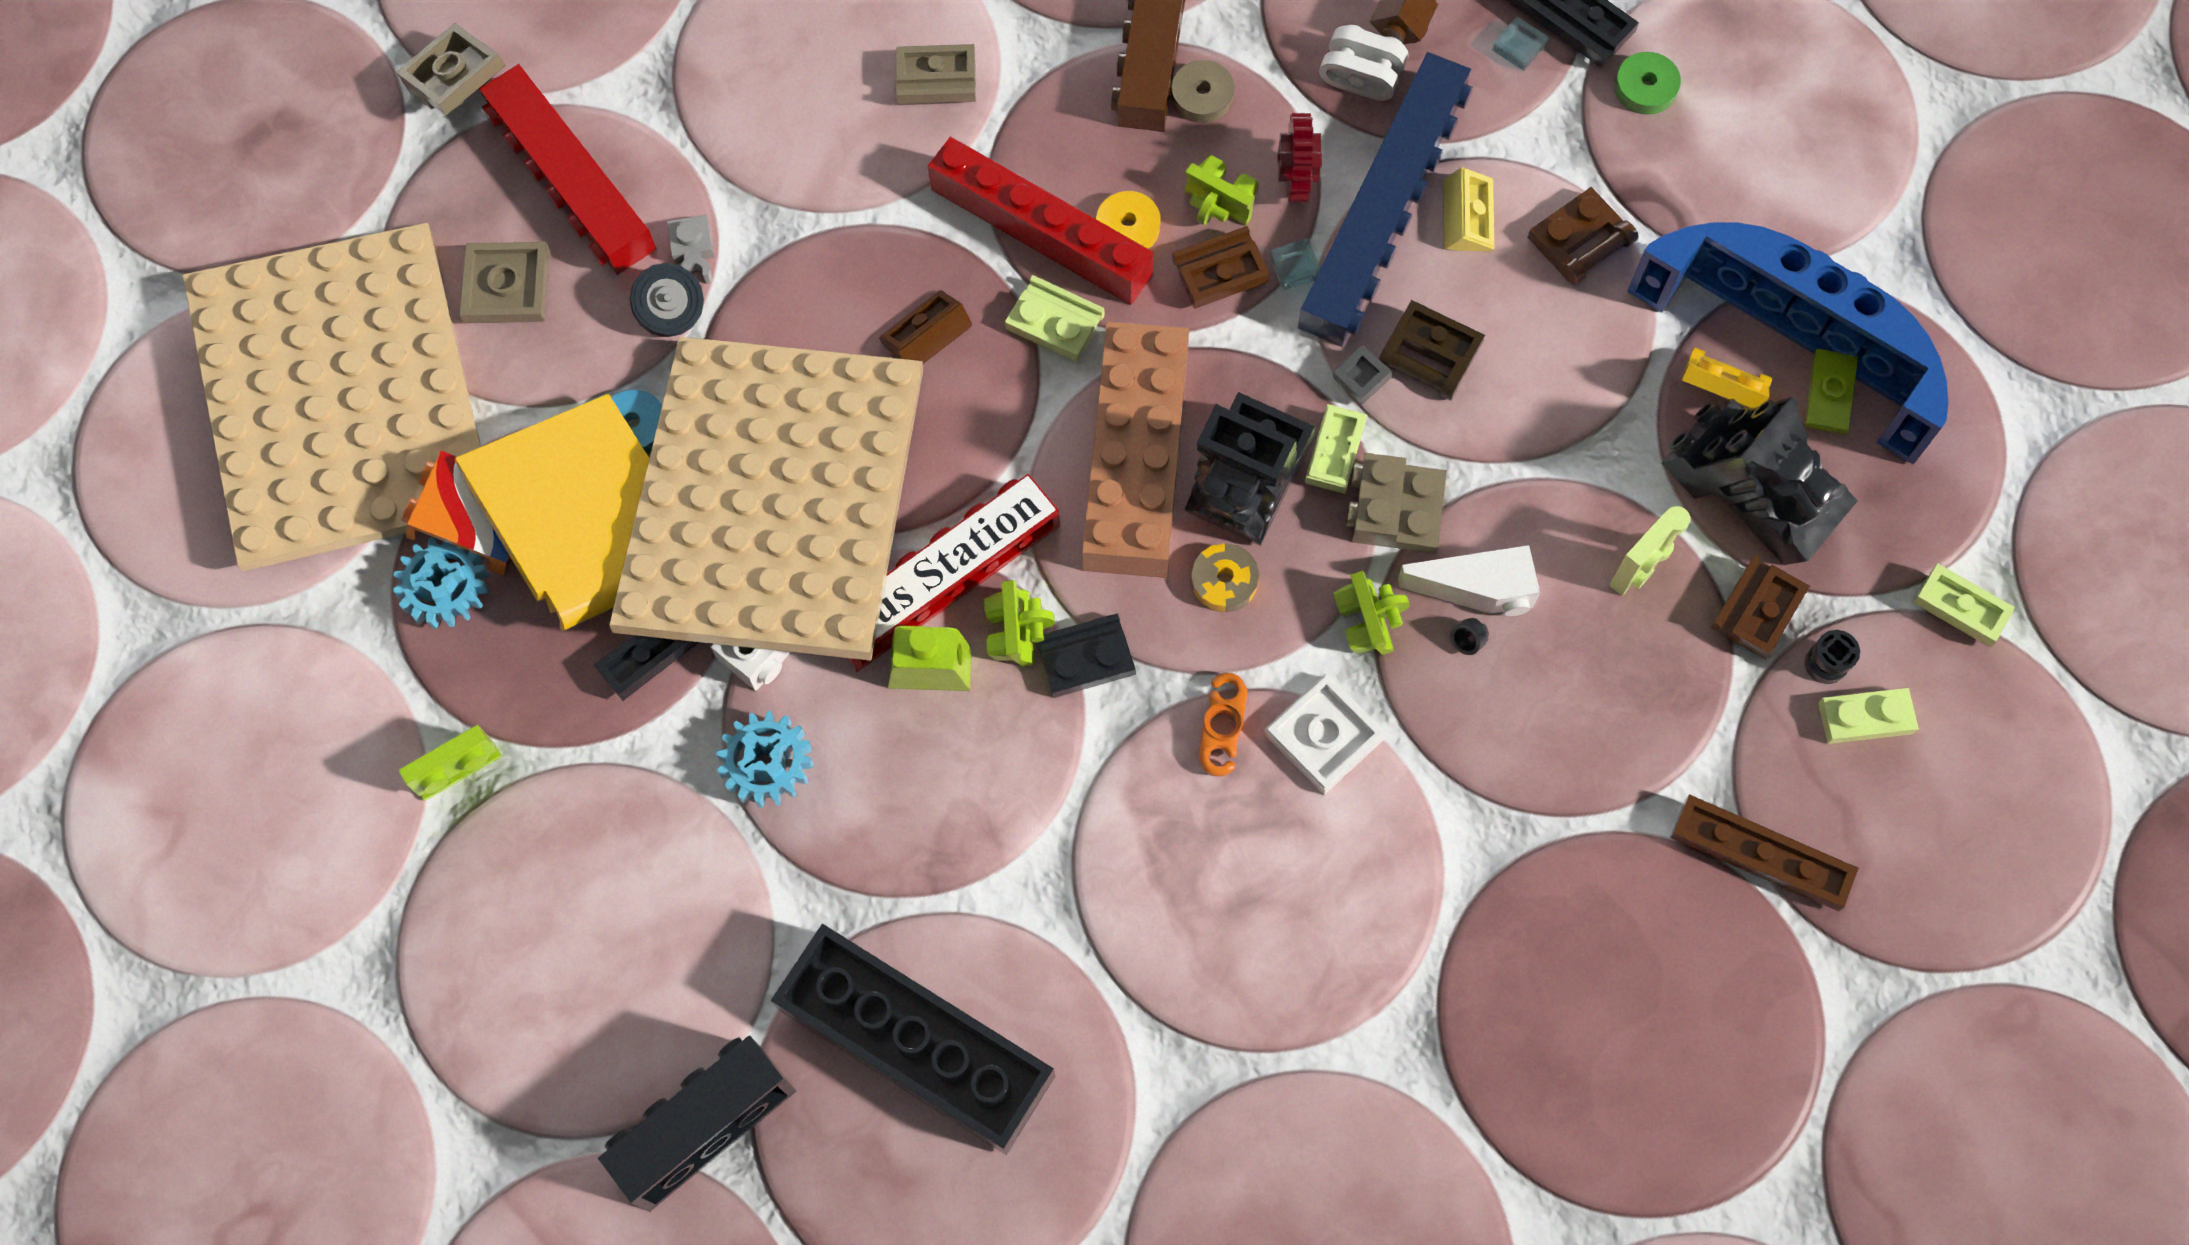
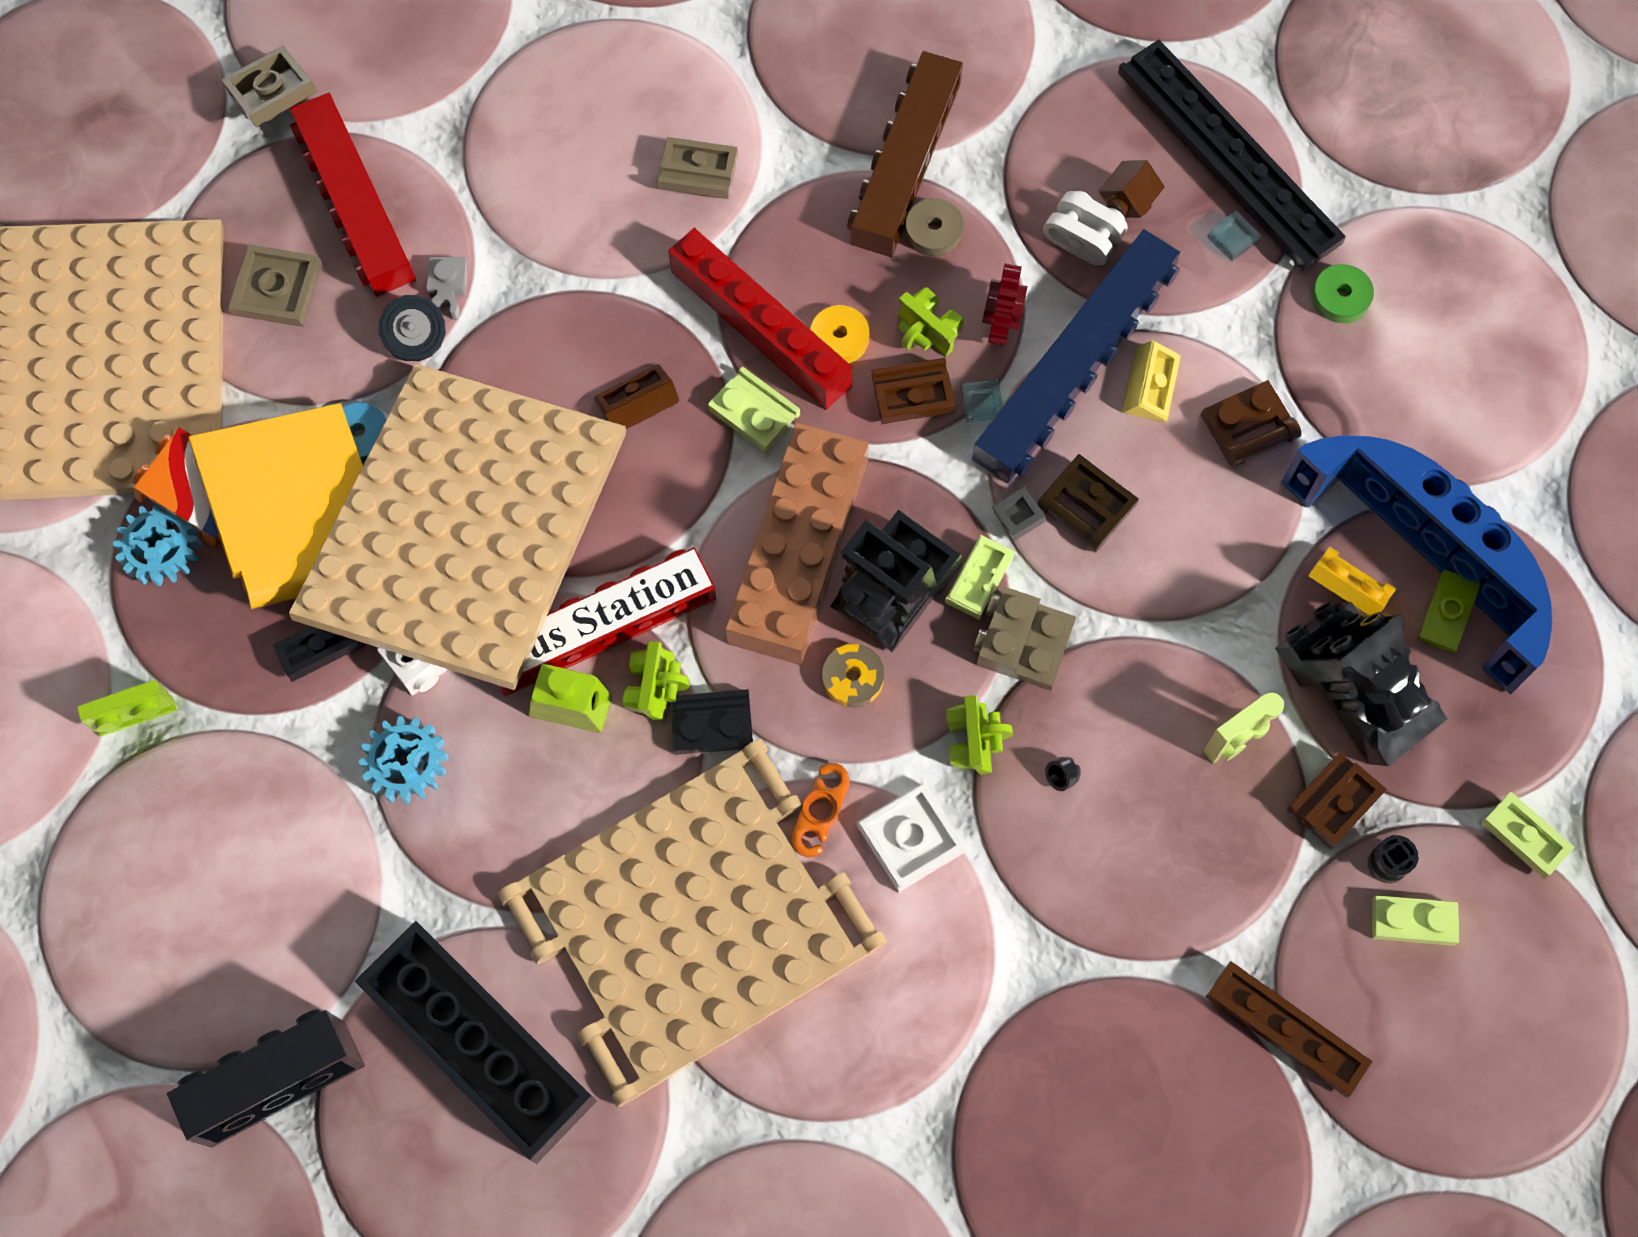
camera: 10 degrees right, 0 degrees up
white slope [1398,545,1540,616] -> none
none -> tan plate [497,739,888,1108]

